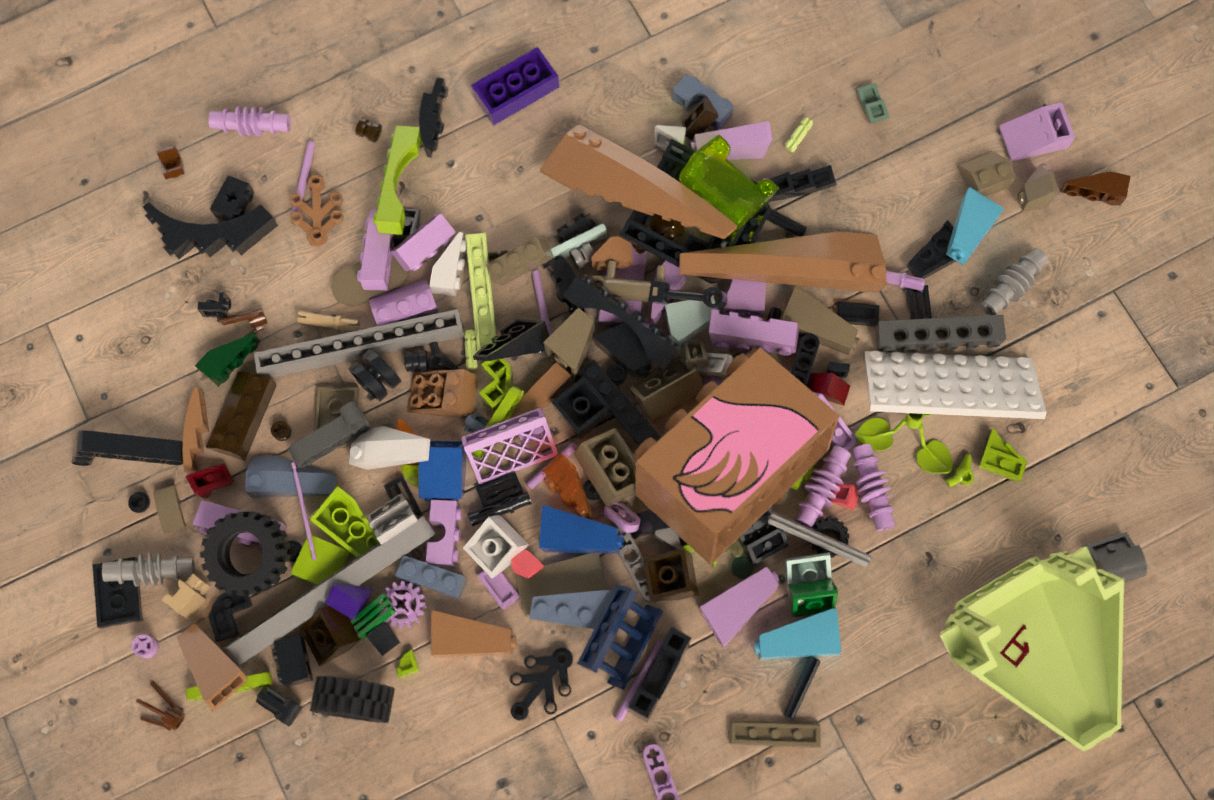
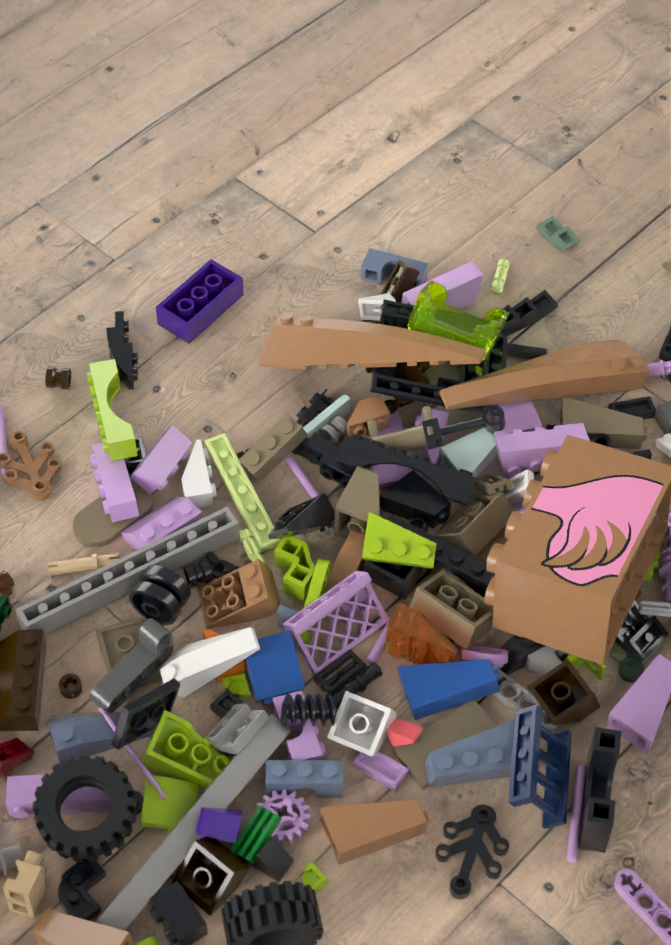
camera: 25 degrees left, 20 degrees down
none -> black tile [111,679,180,750]
none -> black piece [281,694,336,727]
none -> lime wing [362,512,437,569]

